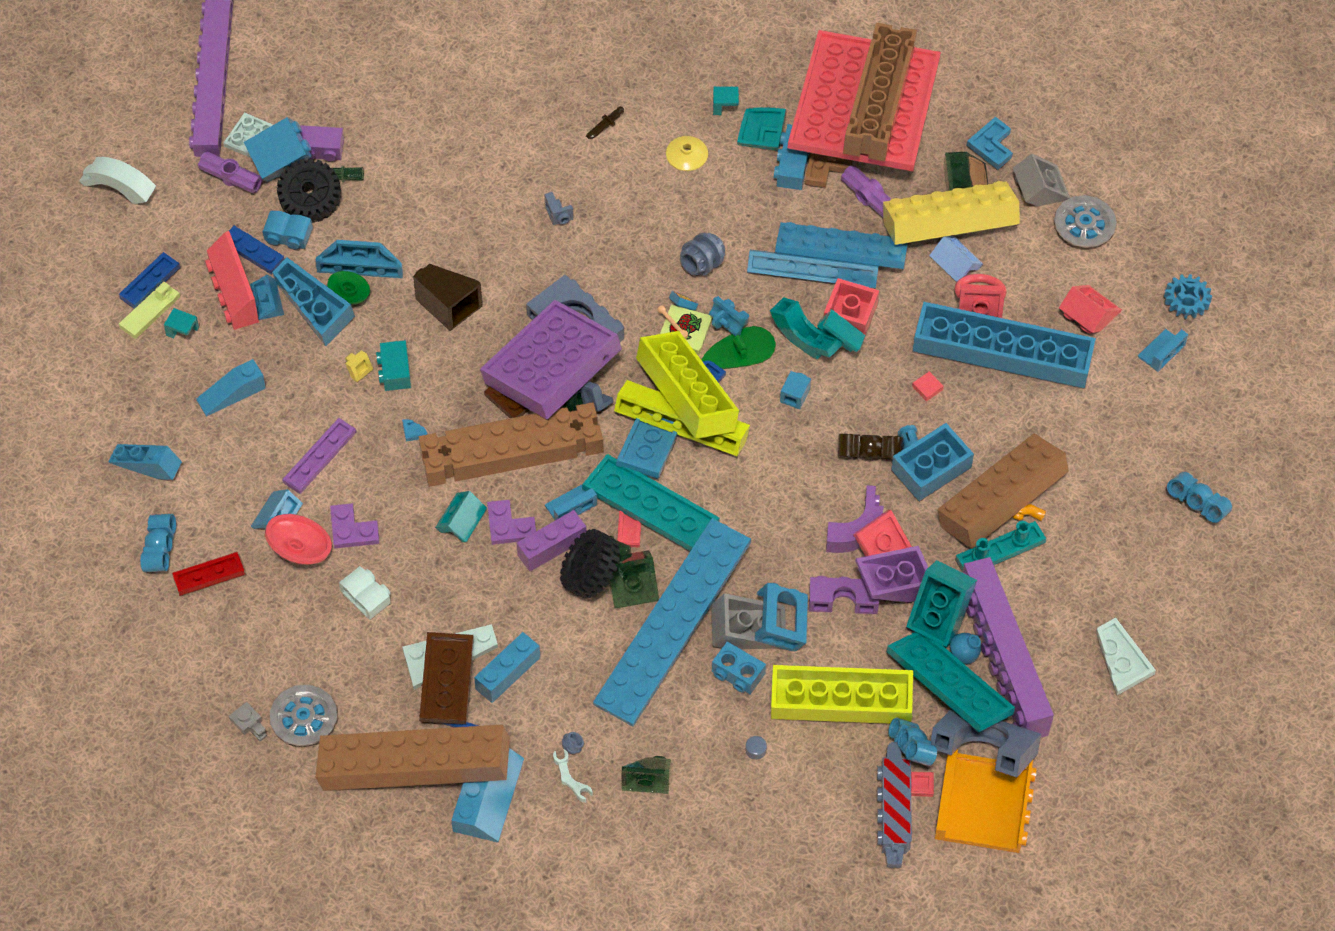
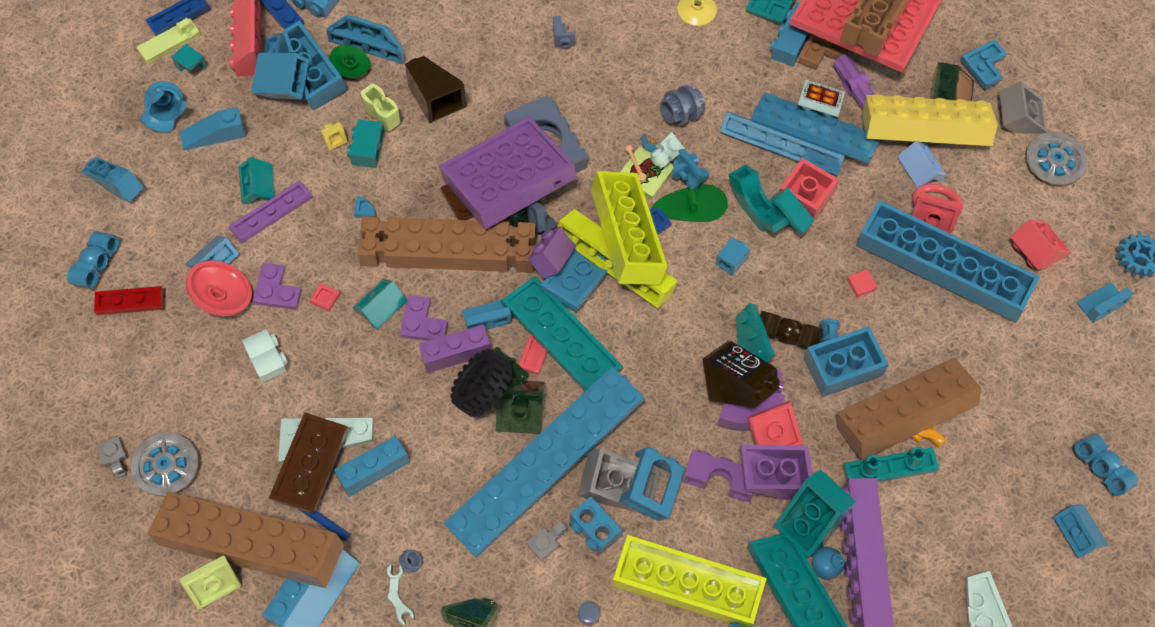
camera: 15 degrees right, 5 degrees up
none -> dark azure helmet [140,81,187,132]
none -> yellowish green tile [180,555,242,610]
none -> teal panel [238,157,275,204]
none -> dark azure brick [251,52,309,100]
none -> coral tile [309,283,340,312]
none -> yellowish green brick [361,84,401,132]
none -> light grey plate [526,521,568,562]
none -> medium lavender brick [528,226,576,279]
none -> light aqua plate [650,132,684,168]
none -> dark brown slope [702,341,780,408]
none -> teal wing [736,303,775,362]
none -> tile [798,80,845,117]
none -> dark azure panel [1054,504,1108,558]

